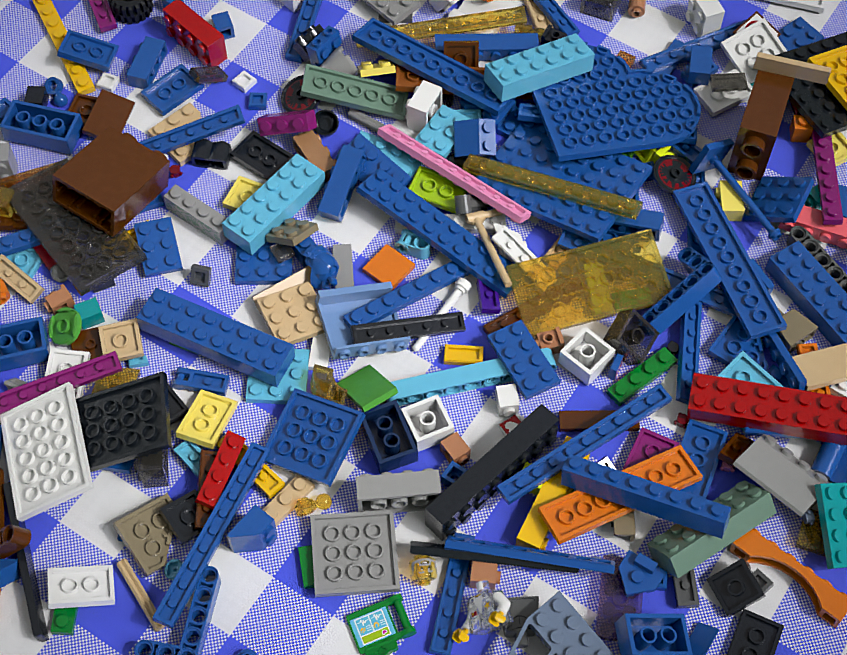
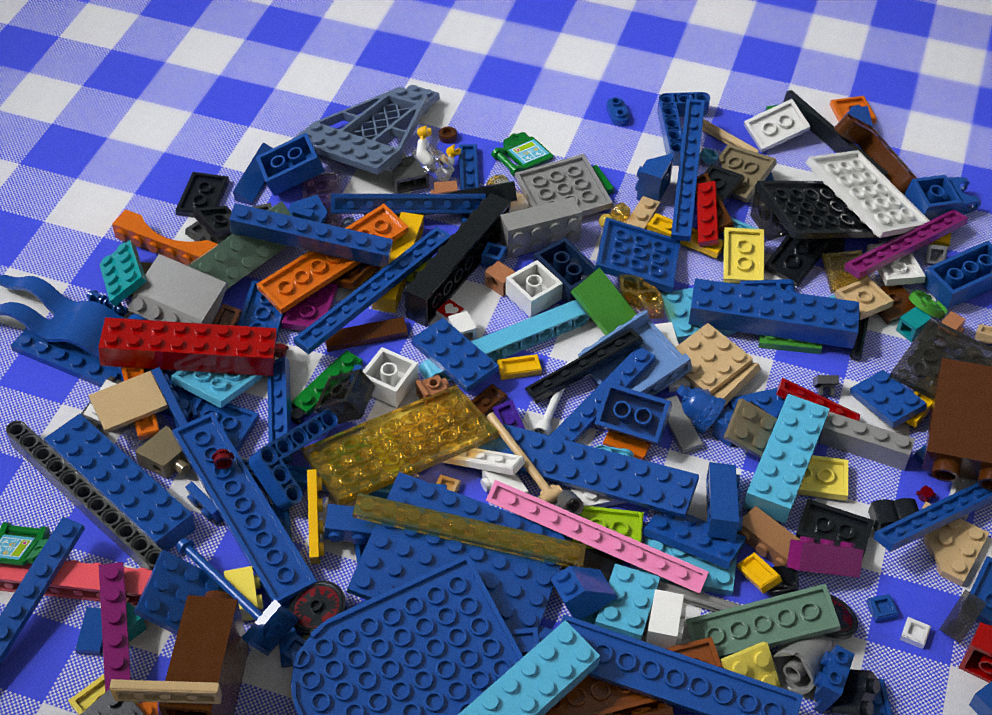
camera: 165 degrees right, 10 degrees down
none -> dark red plate [212,449,234,469]
none -> yellow plate [307,469,325,565]
none -> blue brick [594,382,672,447]
none -> yellow tile [736,552,782,594]
none -> red plate [776,378,860,421]

